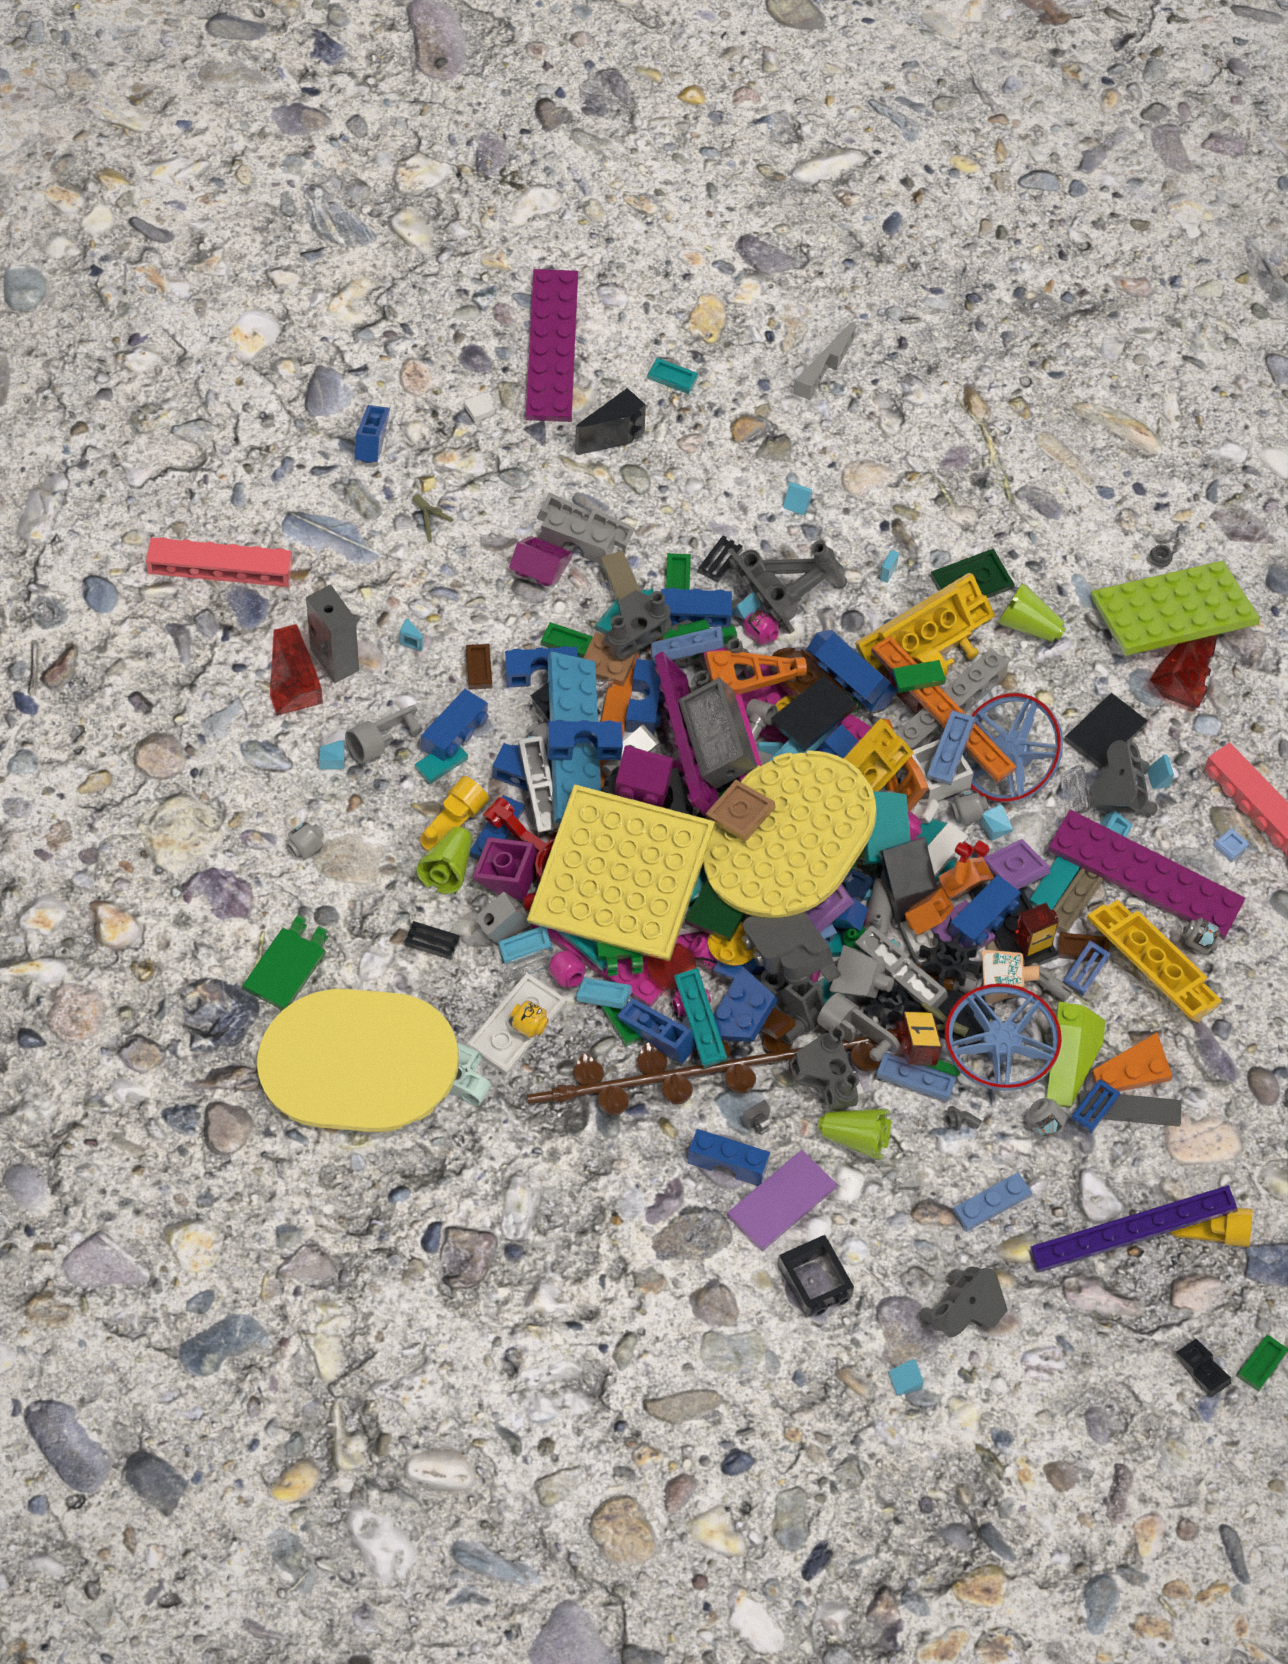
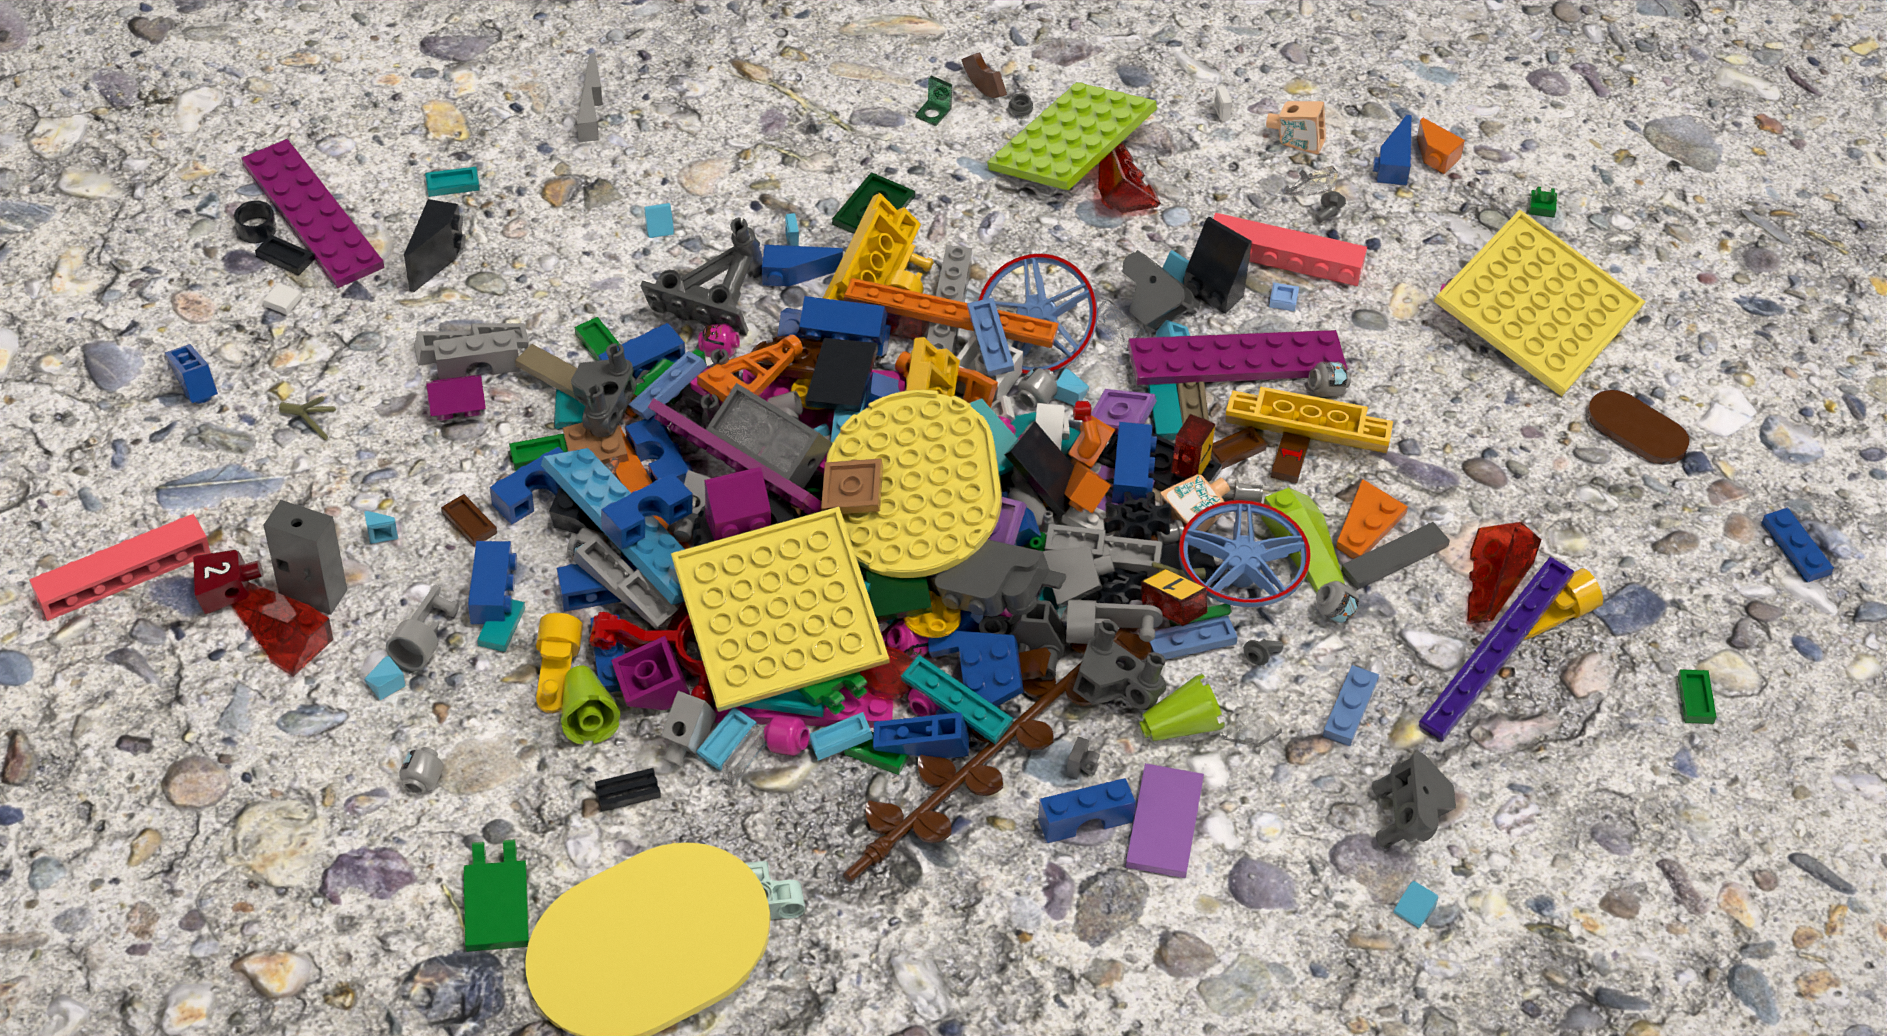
camera: 35 degrees left, 10 degrees down
white tile [466,973,567,1076] -> none
yellow head [510,1000,549,1038] -> none
black tile [698,535,743,583] -> none
medium azure slope [732,592,762,619] -> none
black window [777,1234,854,1318] -> none
green tile [892,660,946,693] -> none
lime cone [998,583,1066,642] -> none
blue tile [1062,941,1111,996] -> none
black tile [1064,692,1148,769] -> none
blue tile [1070,1079,1120,1134] -> none
black slope [1176,1339,1231,1397] -> none
none -> dark red torso [193,550,263,614]
none -> black piece [234,200,276,243]
none -> black tile [255,235,315,276]
none -> blue slope [762,245,843,287]
none -> clear green bracket [915,75,952,126]
none -> reddish brown tile [961,52,1007,98]
none -> black slope [1184,217,1252,314]
none -> reddish brown tile [1271,432,1310,484]
none -> clear red wedge [1467,522,1542,624]

